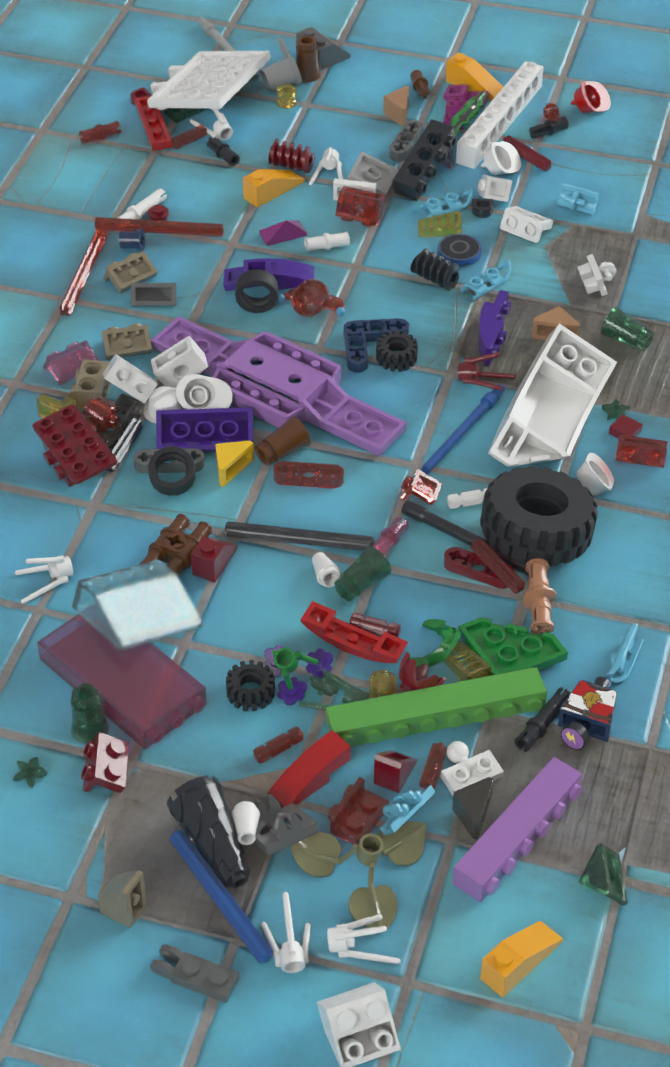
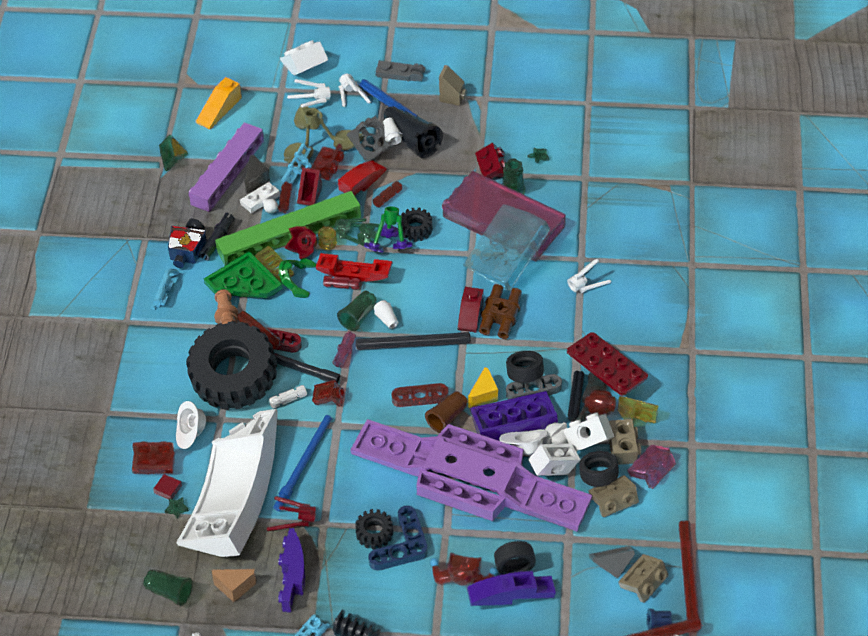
camera: 170 degrees right, 5 degrees up
none -> black tyre [579,451,619,487]

